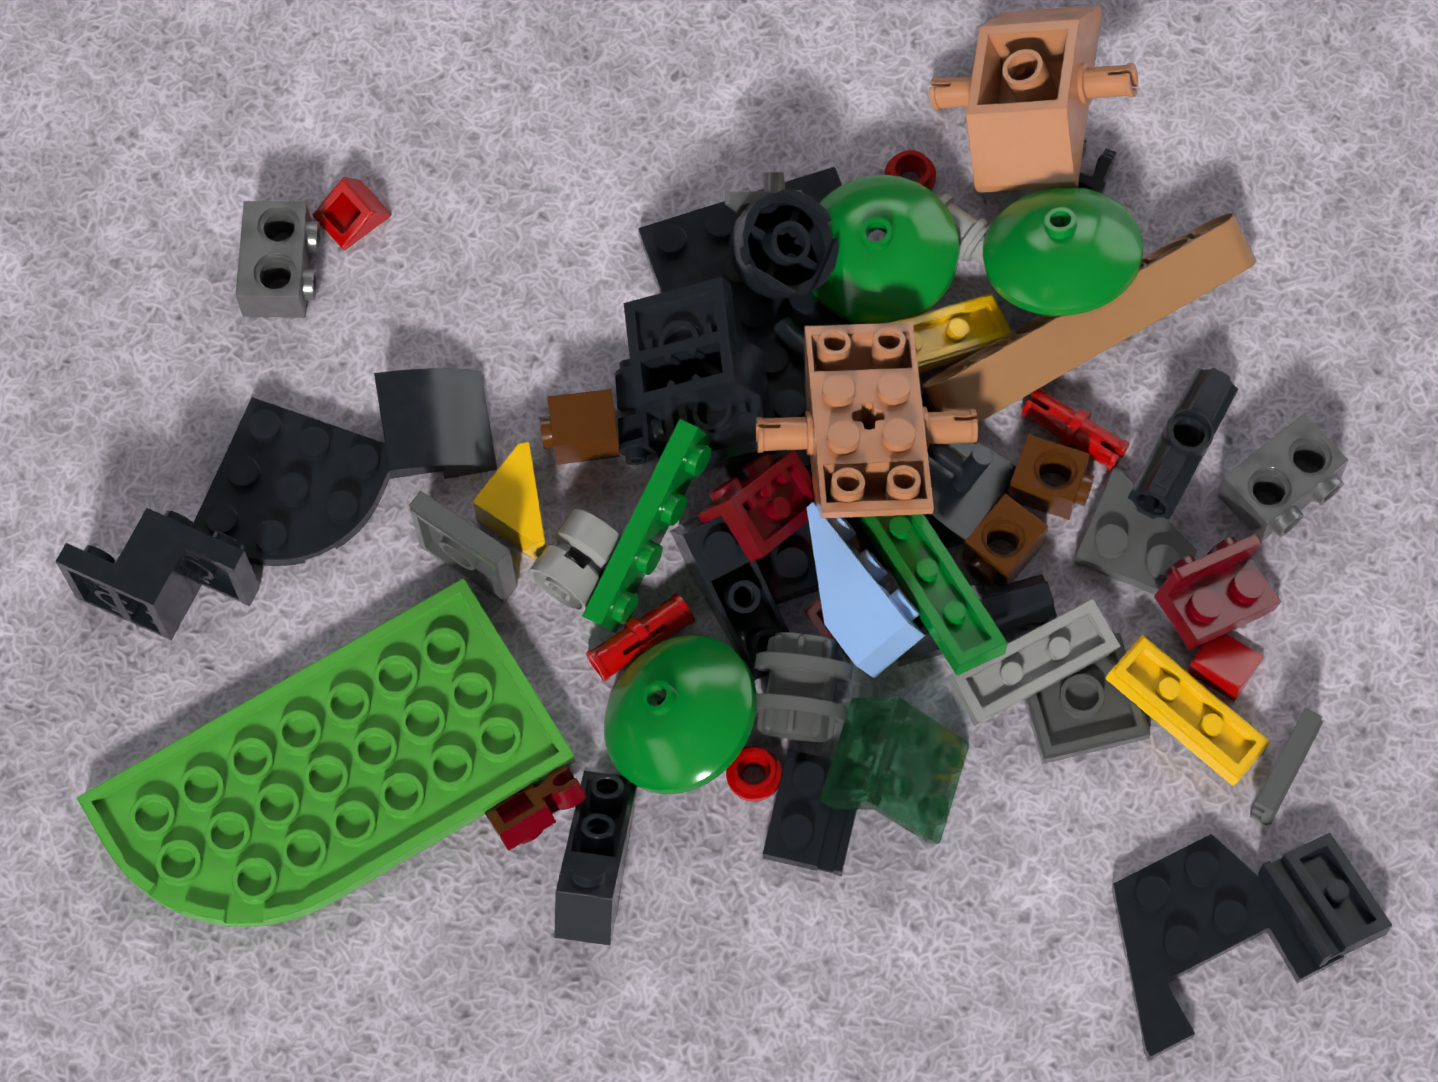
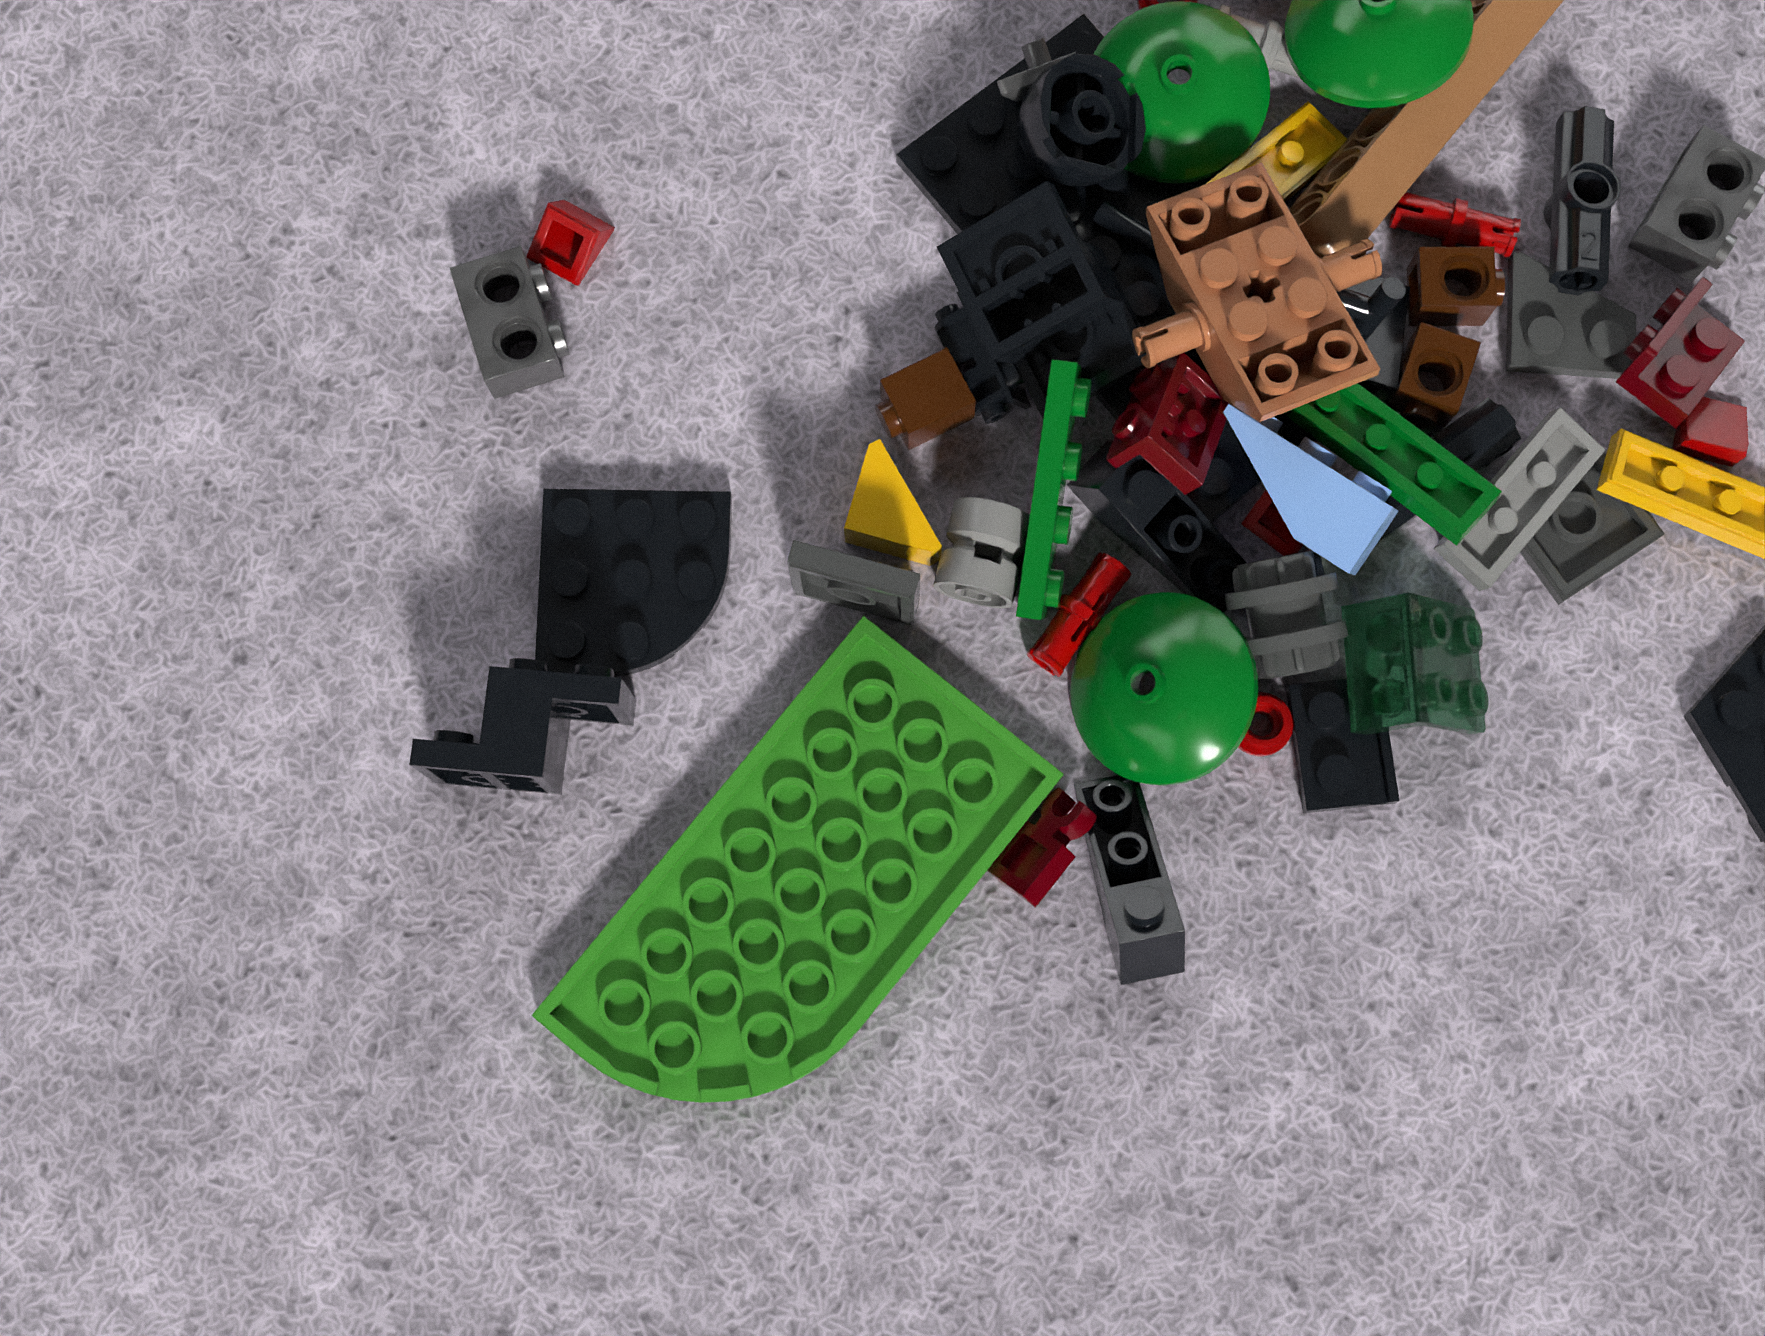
camera: 20 degrees left, 10 degrees up
black slope [374,368,497,479] -> none

